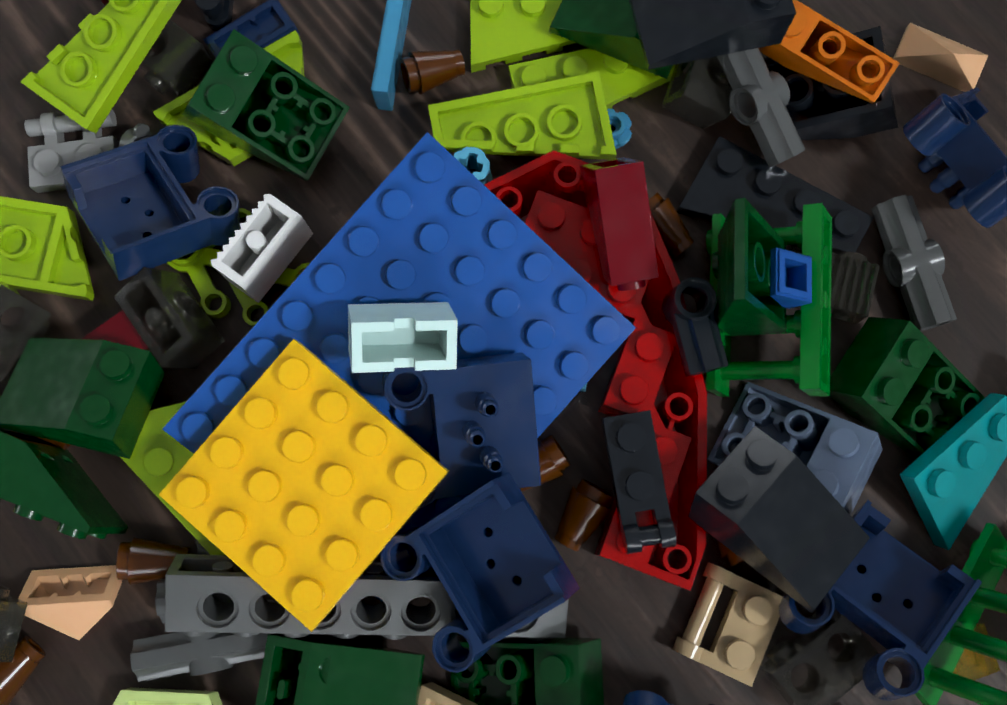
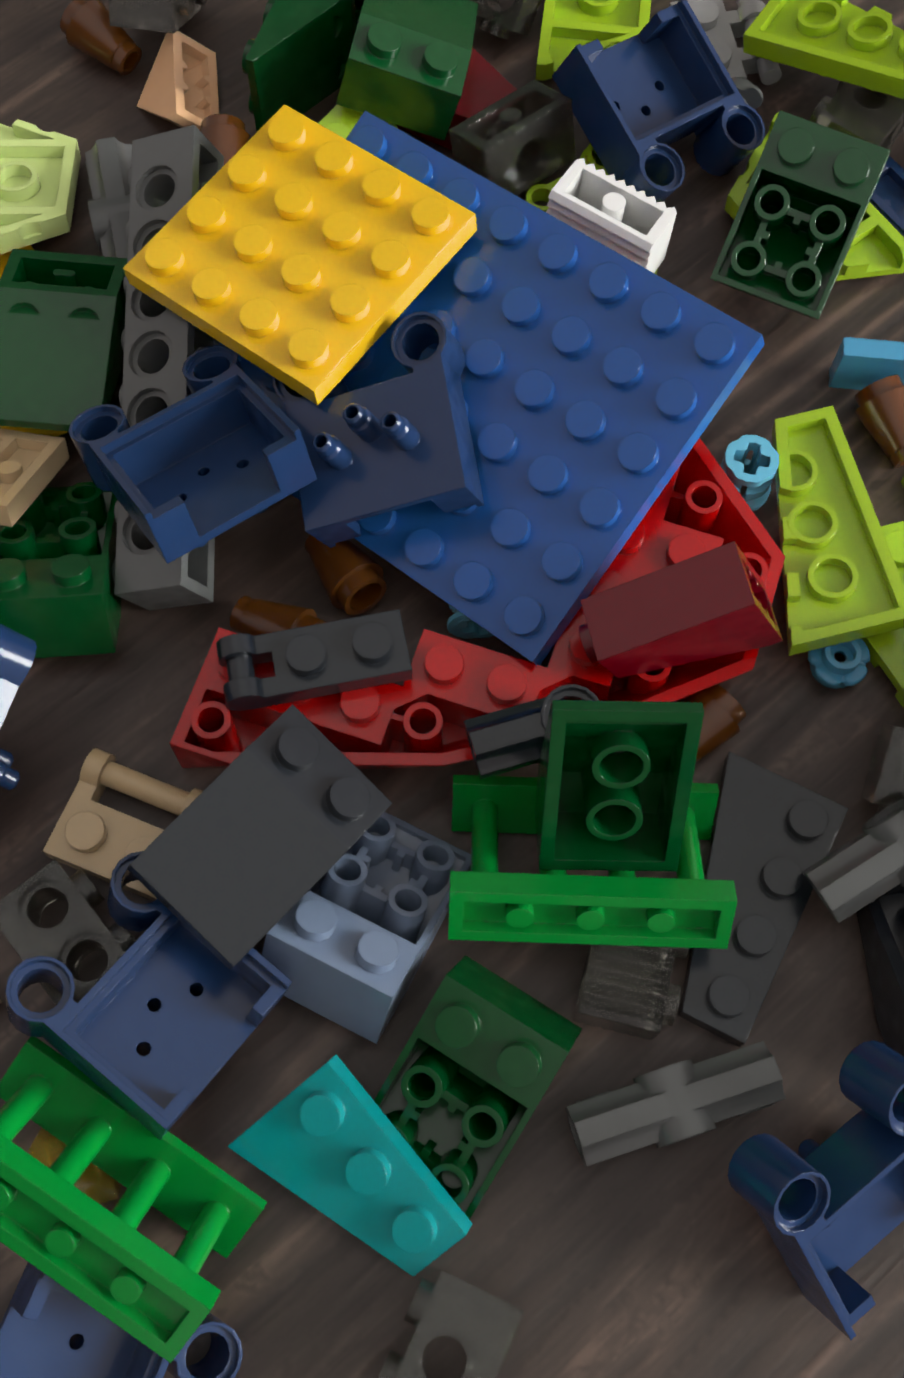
camera: 85 degrees right, 10 degrees down
light aqua brick [348,302,458,373] -> none
blue slope [770,247,812,309] -> none

